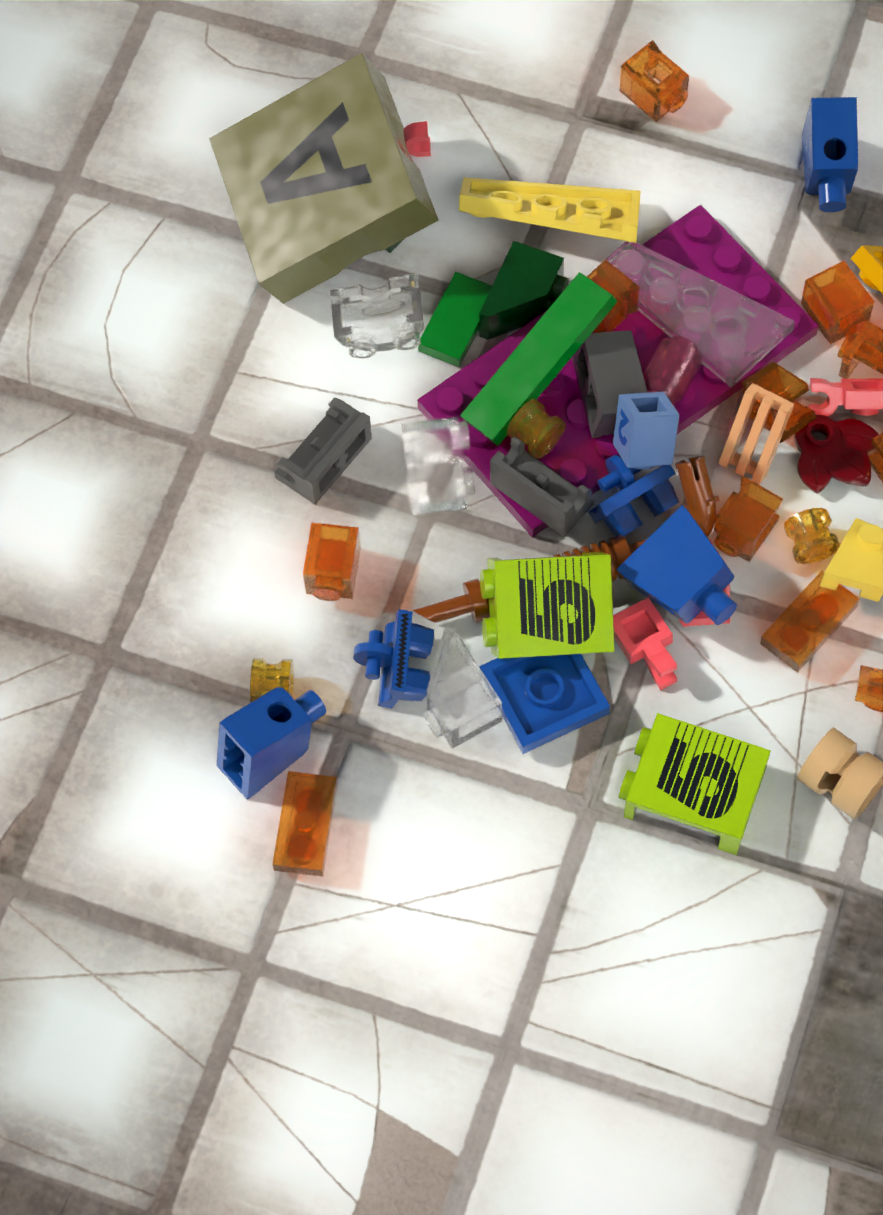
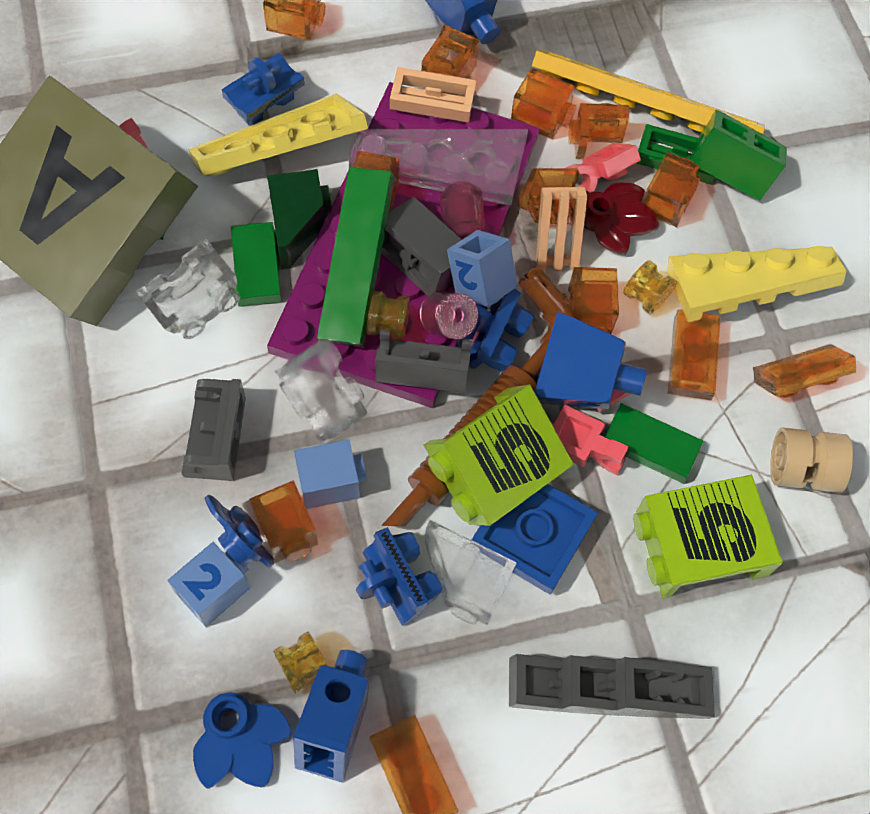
camera: 40 degrees left, 0 degrees up
none -> medium blue brick [167,541,250,627]
none -> blue plate [193,692,292,789]
none -> blue plate [204,495,274,568]
none -> blue hips [221,53,305,126]
none -> medium blue brick [294,439,367,509]
none -> light nougat tile [390,67,477,122]
none -> clear pink brick [420,292,478,339]
none -> clear orange window [421,24,479,95]
none -> dark grey slope [509,654,715,719]
none -> green tile [605,403,703,484]

